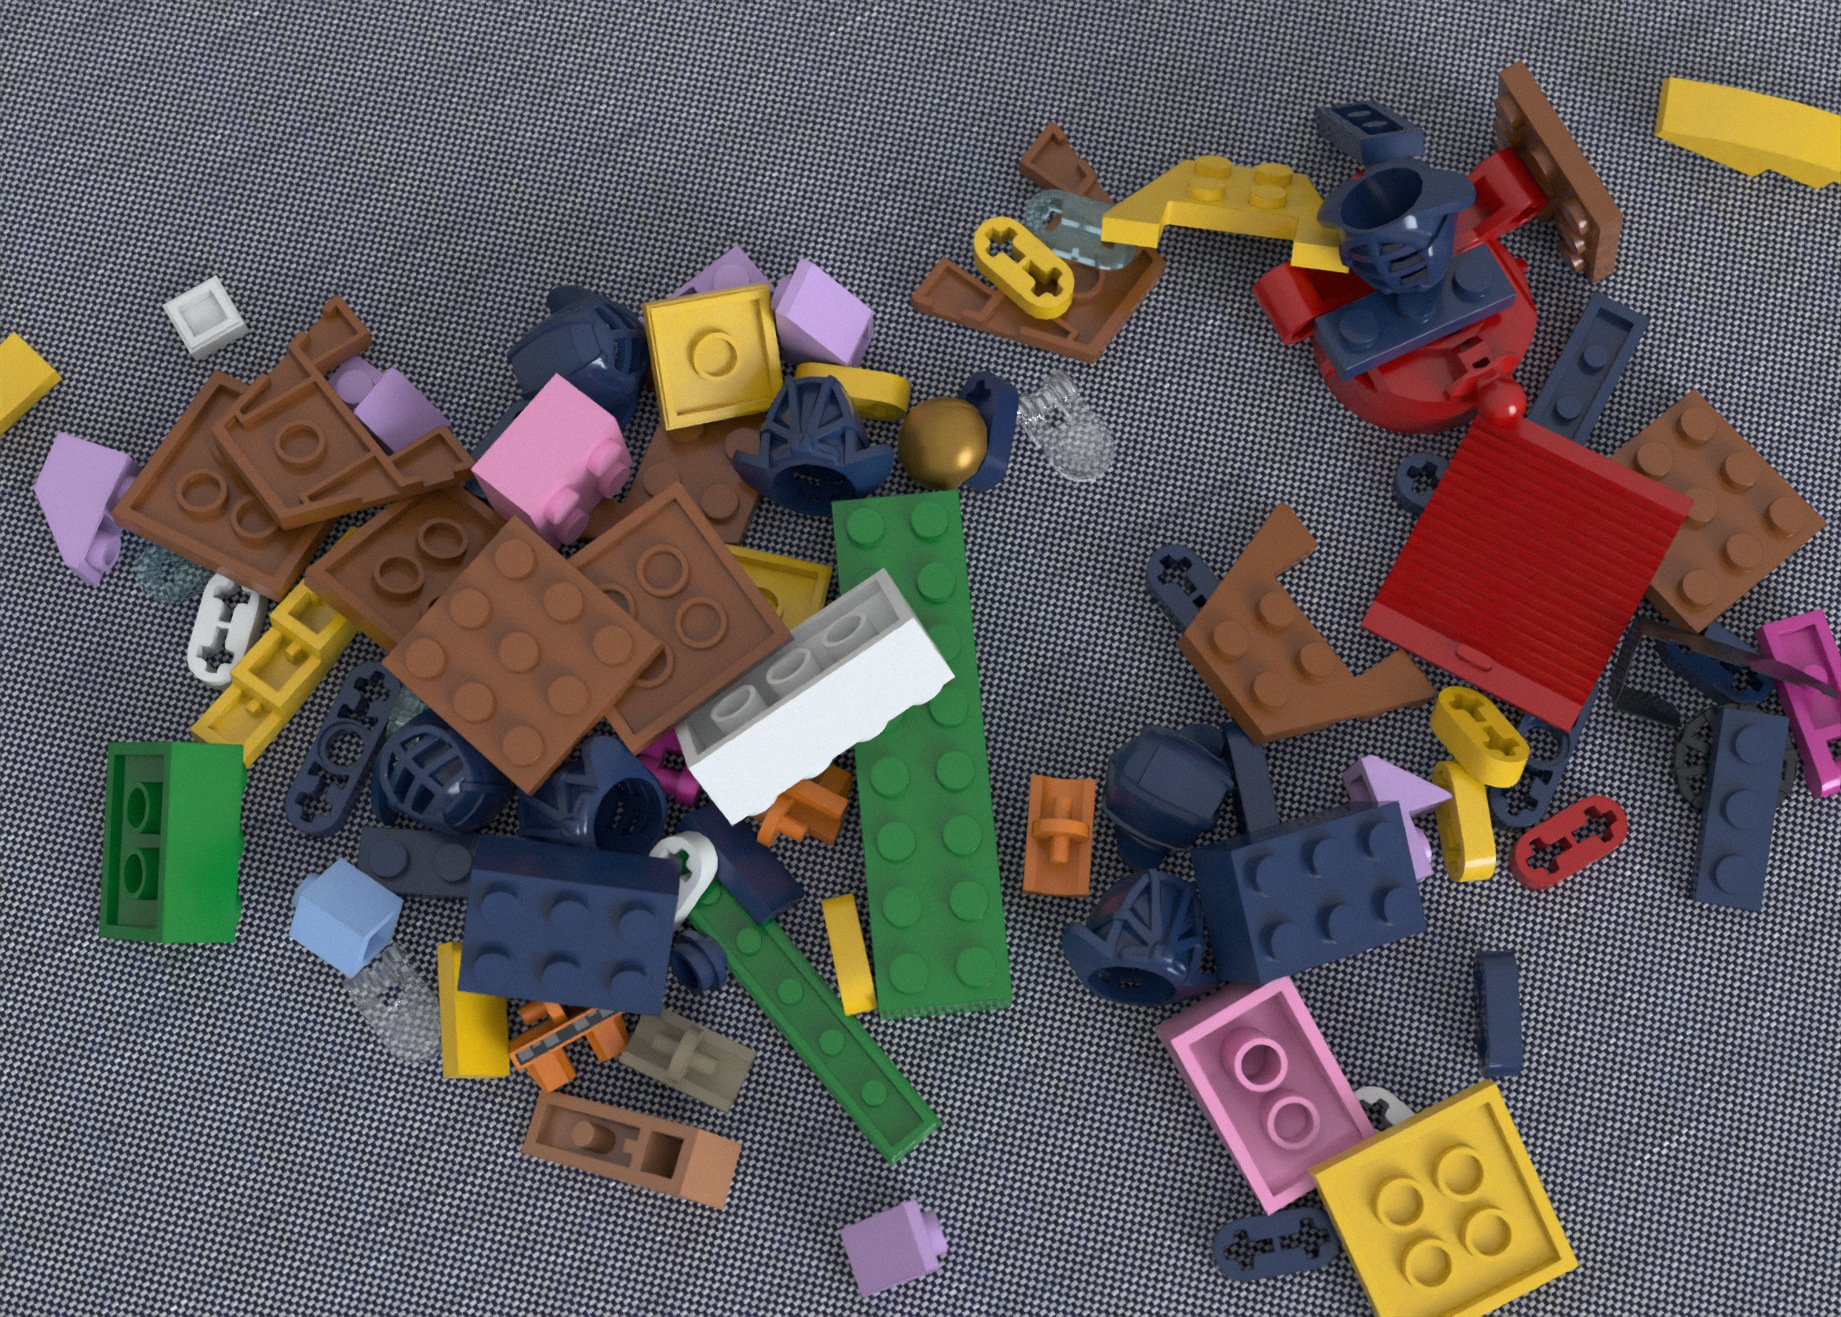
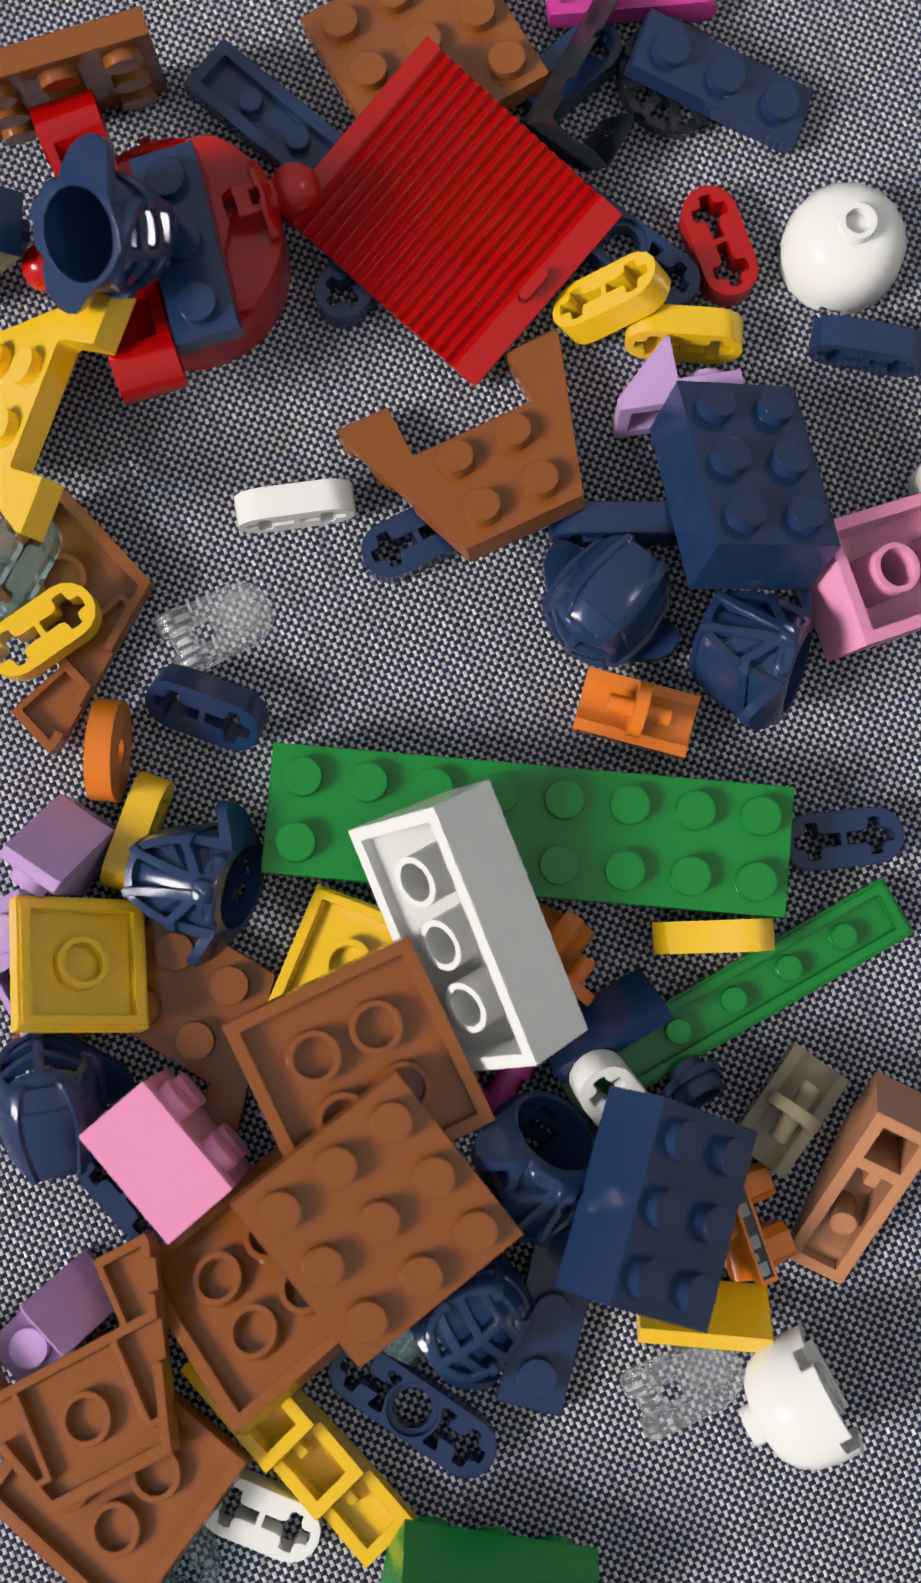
camera: 85 degrees left, 10 degrees up
light blue brick [288,858,404,979] -> none
pearl gold hair [898,396,987,491] -> none
none -> orange piece [83,698,132,803]
none -> white beam [234,478,356,533]
none -> white cylinder [739,1324,865,1470]
none -> white cylinder [778,182,907,315]
none -> dark blue beam [789,807,904,872]

